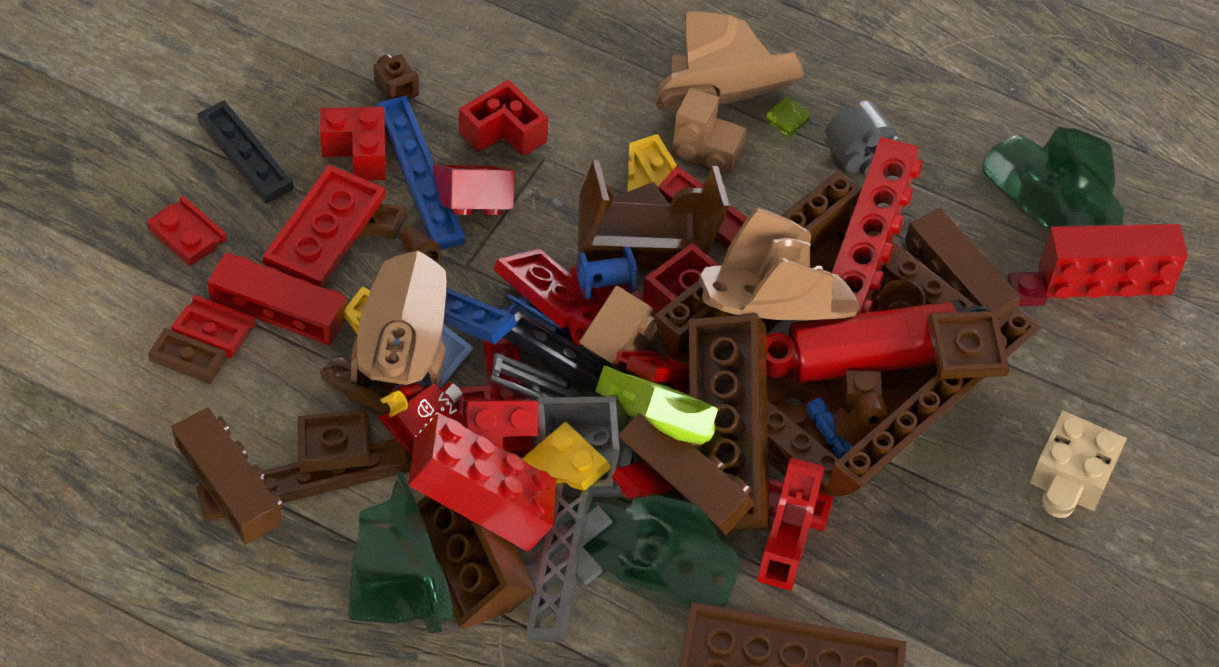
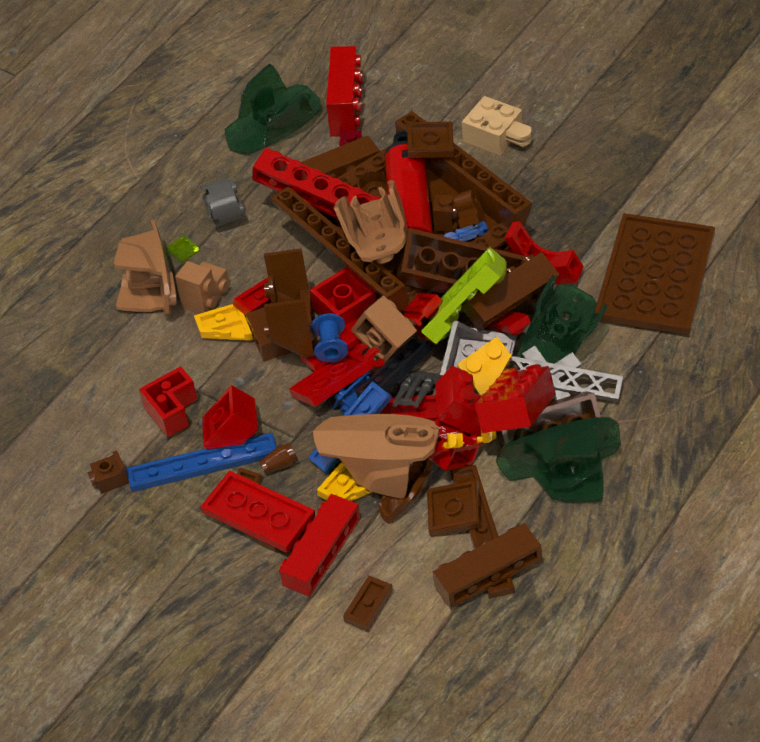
camera: 75 degrees left, 5 degrees down
red plate [146,196,227,266] -> none
red plate [171,295,255,359] -> none
black plate [197,100,294,203] -> none
red brick [320,107,386,181] -> none

